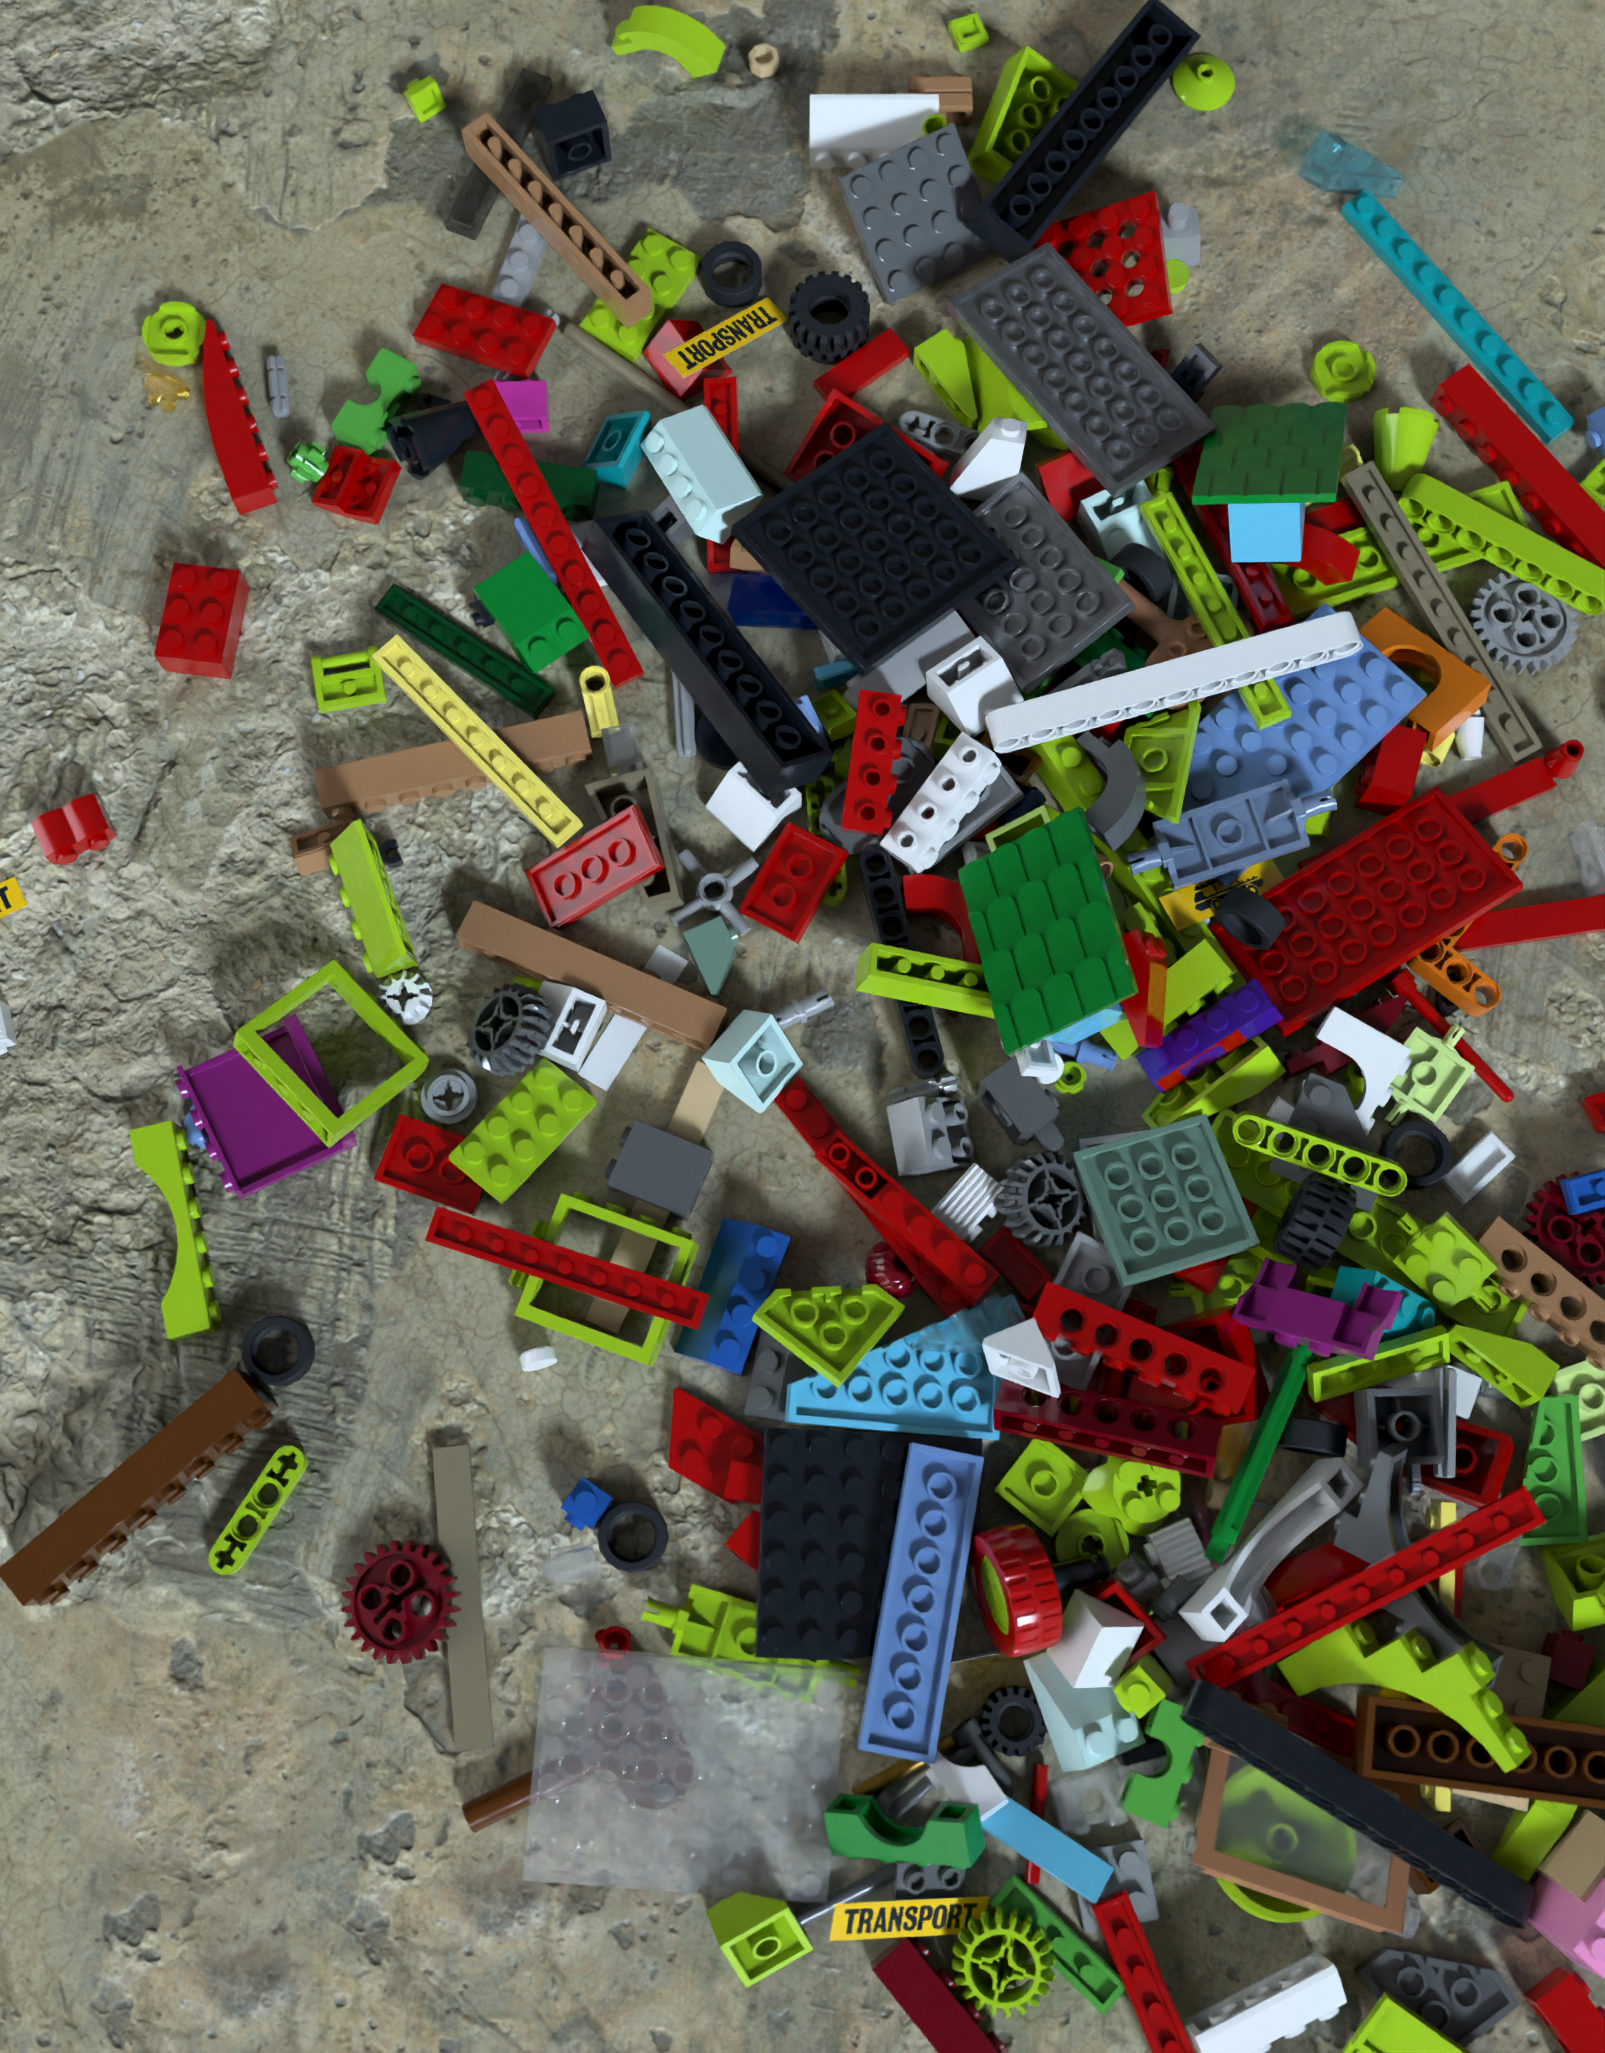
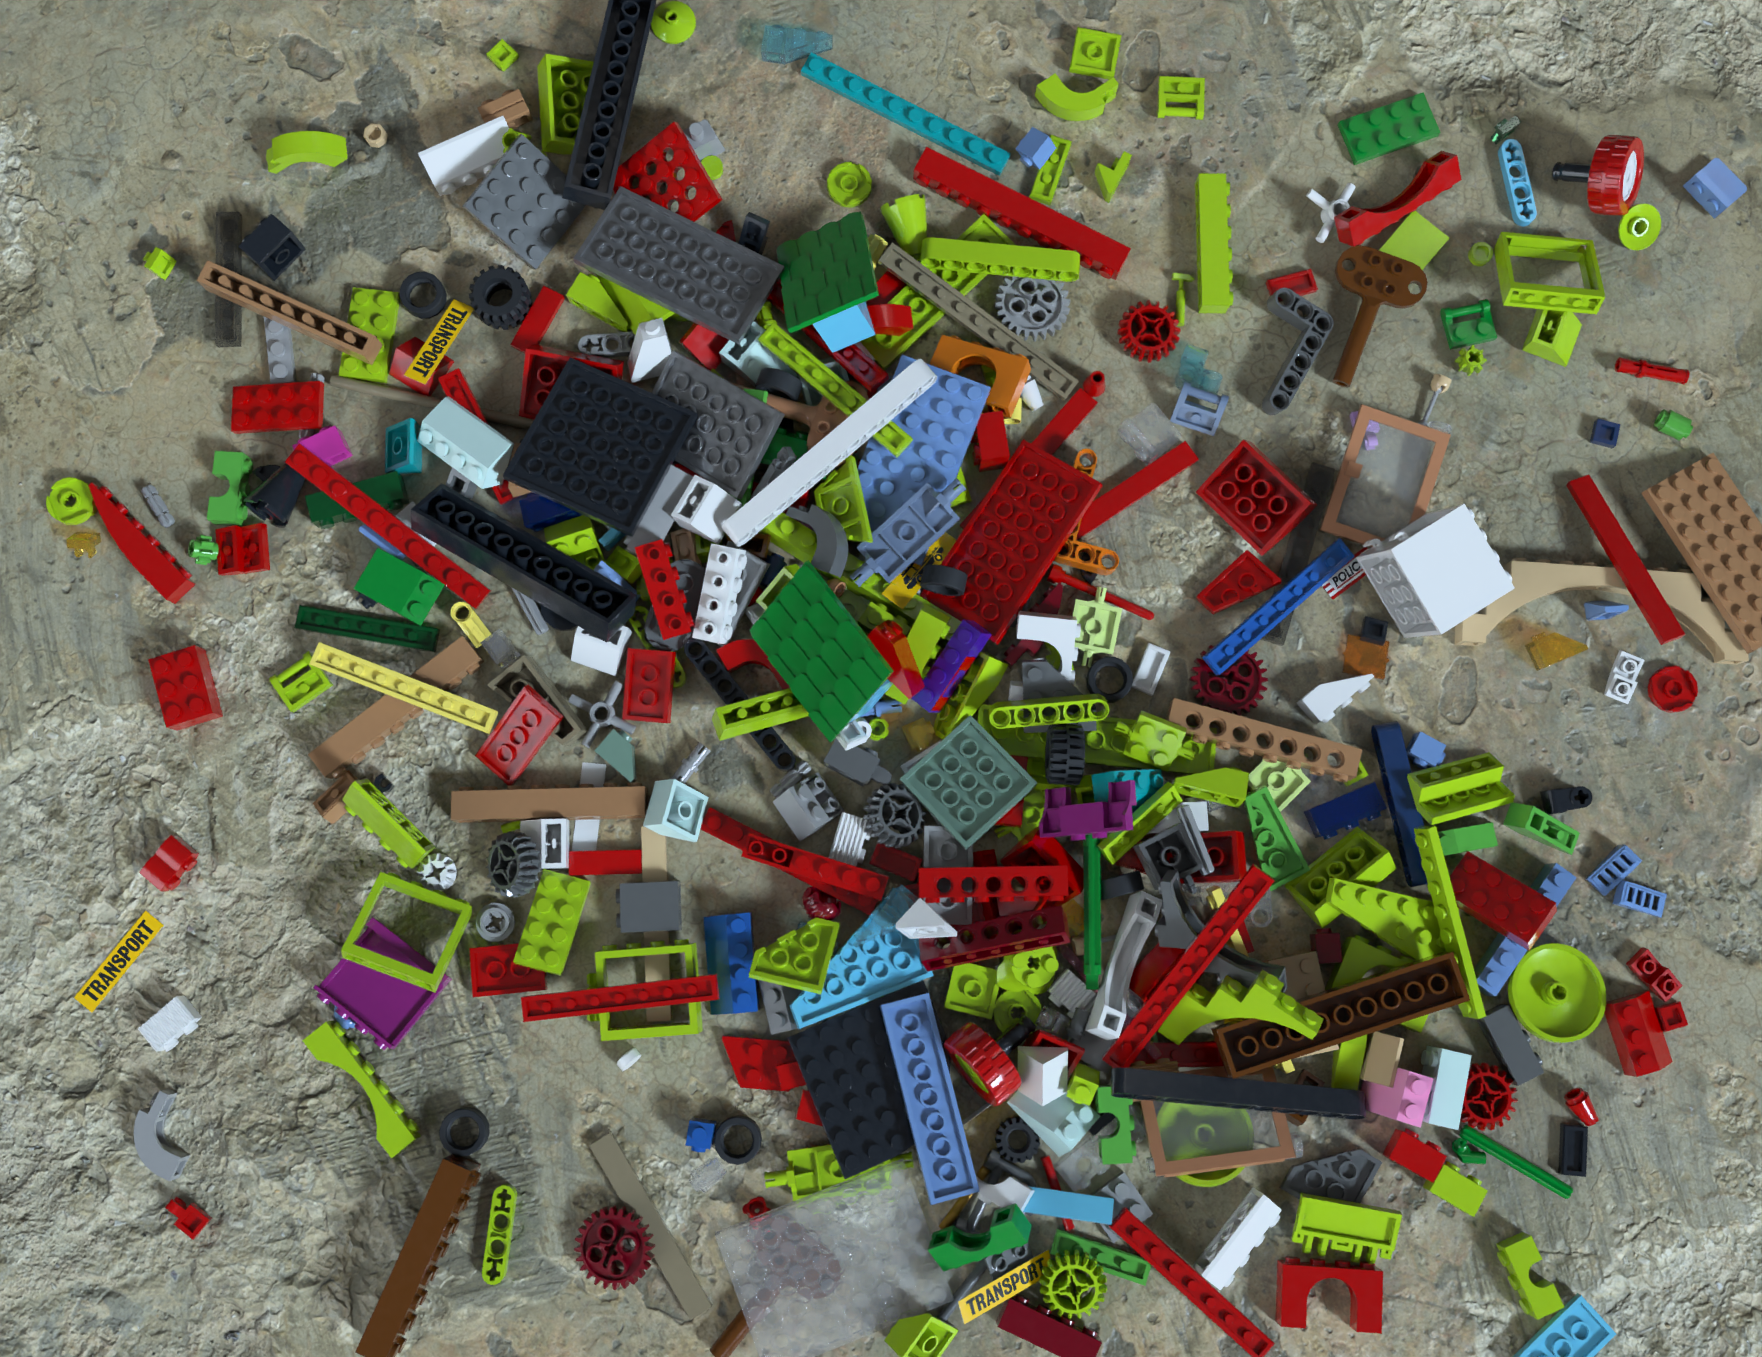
camera: 25 degrees left, 5 degrees up
none -> lime slope [544,515,605,570]
none -> red tile [569,850,642,875]
none -> clear yellow brick [901,717,935,752]

